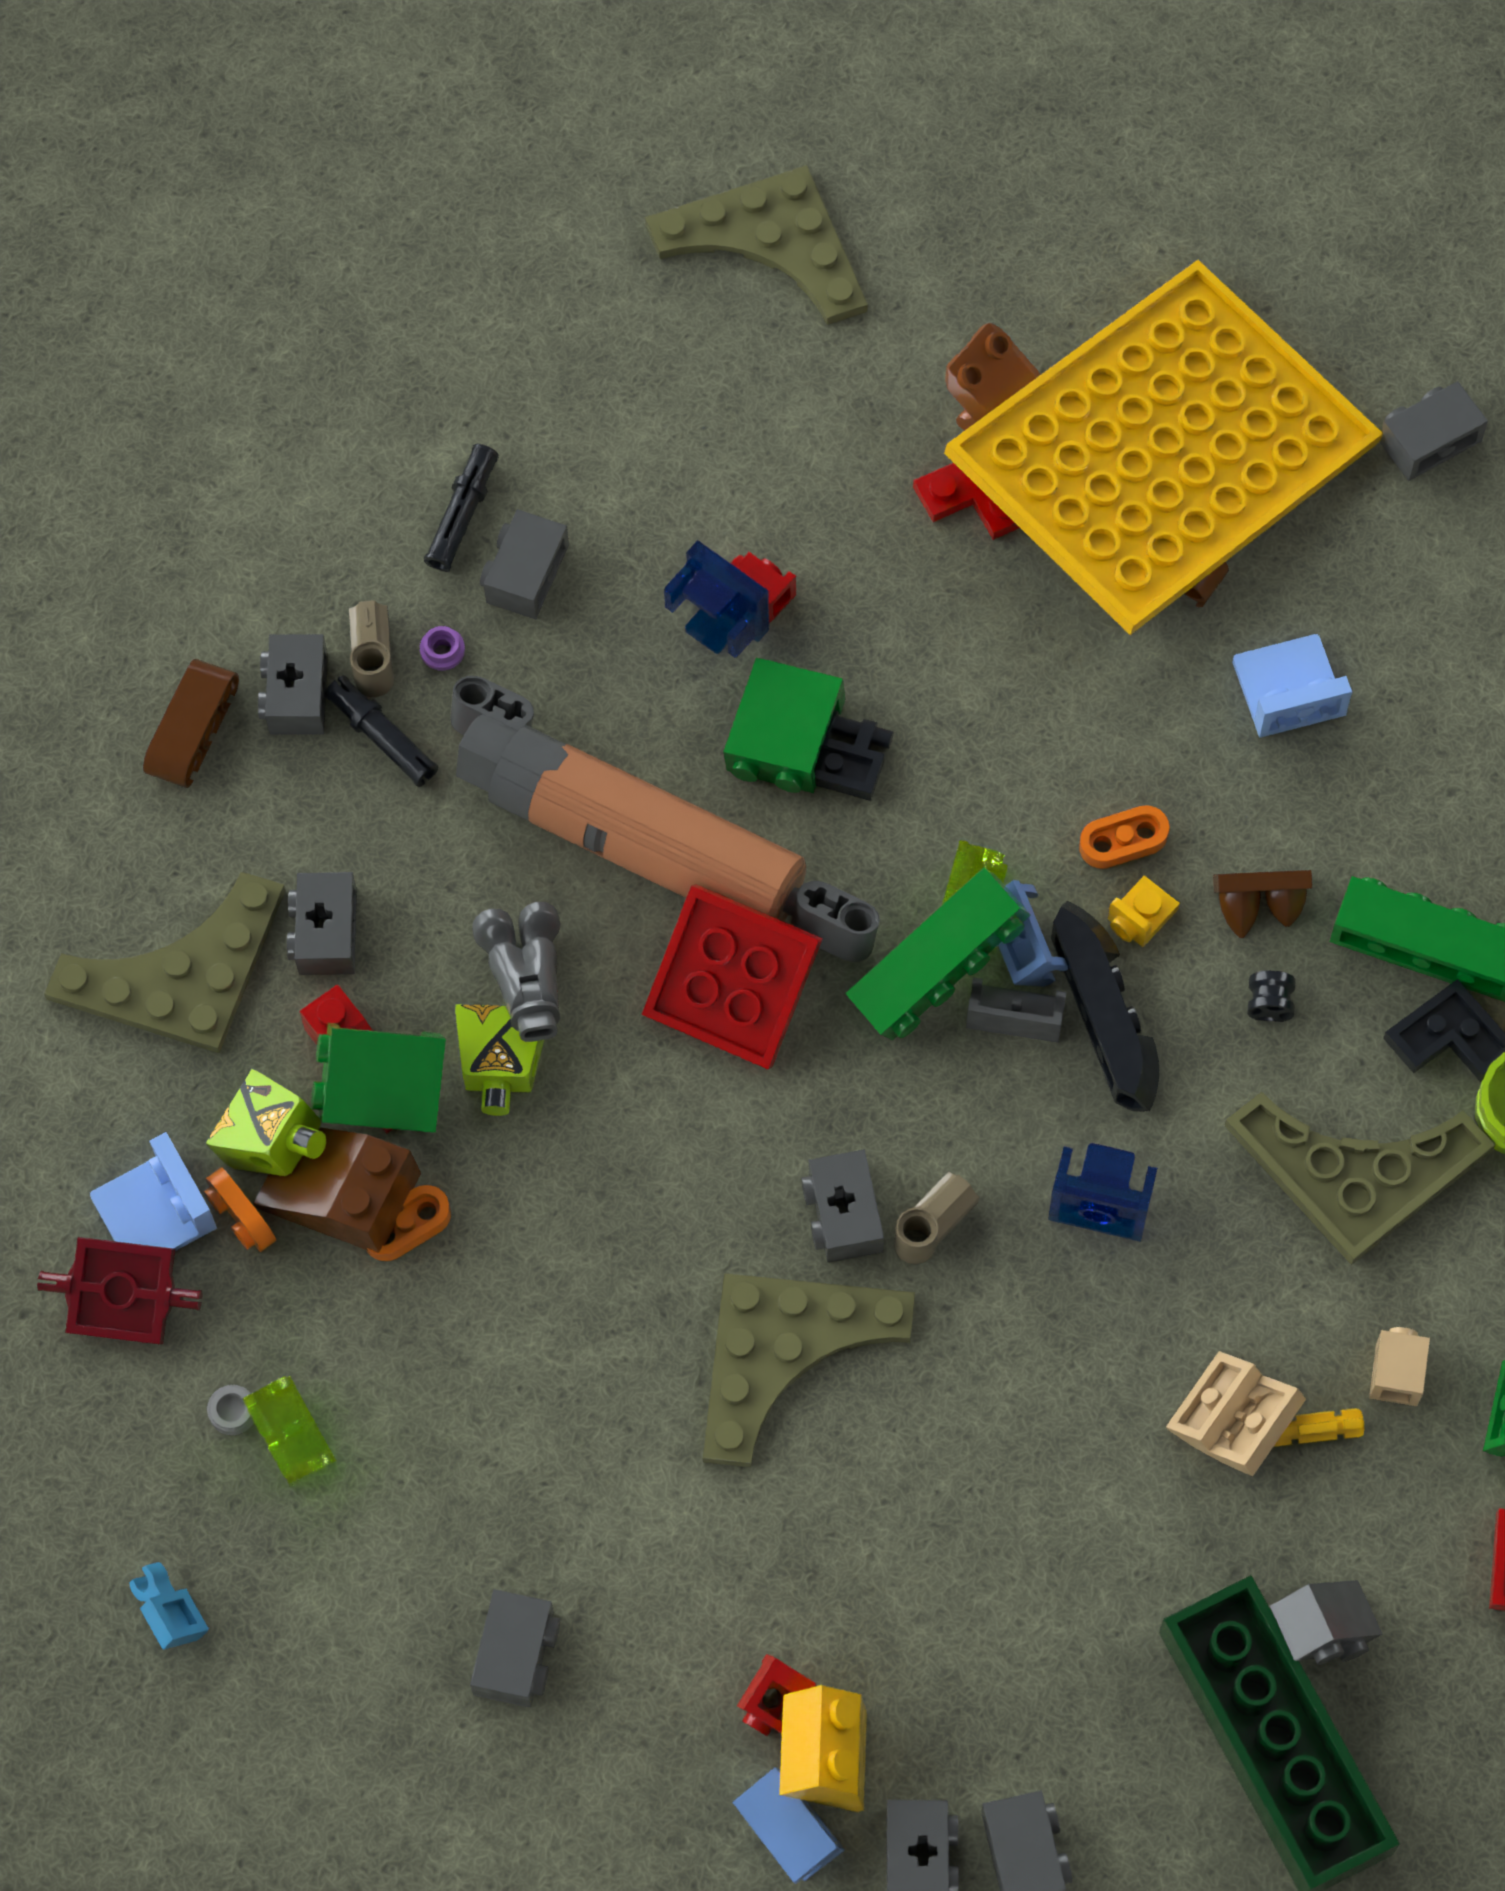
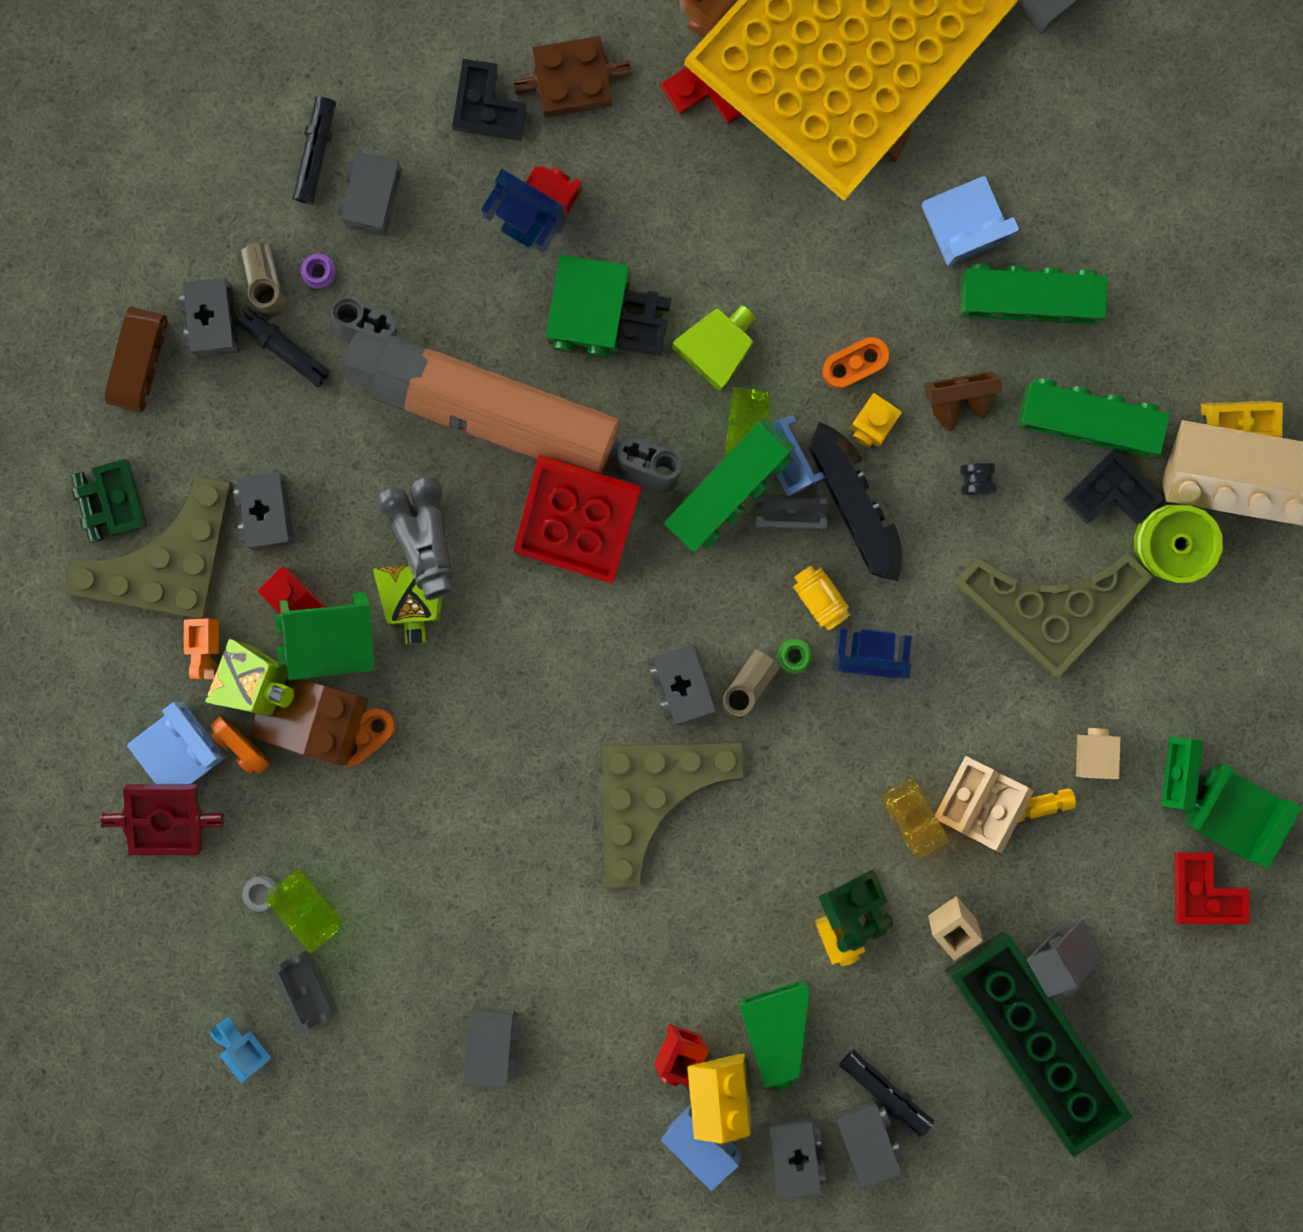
camera: 10 degrees left, 20 degrees up
none -> dark green plate [71,459,148,543]
none -> orange plate [184,618,219,679]
none -> dark grey hinge [270,948,339,1033]
none -> black plate [452,59,527,141]
none -> reddish brown plate [513,36,632,117]
none -> lime torso [672,305,756,393]
none -> green slope [738,980,810,1090]
none -> bright green plate [777,639,812,674]
none -> yellow head [793,565,850,631]
none -> yellow bracket [815,916,865,966]
none -> dark green plate [818,869,893,952]
none -> black pin [839,1049,935,1138]
none -> clear yellow brick [878,778,950,860]
none -> tan brick [928,896,983,961]
none -> green brick [959,264,1108,325]

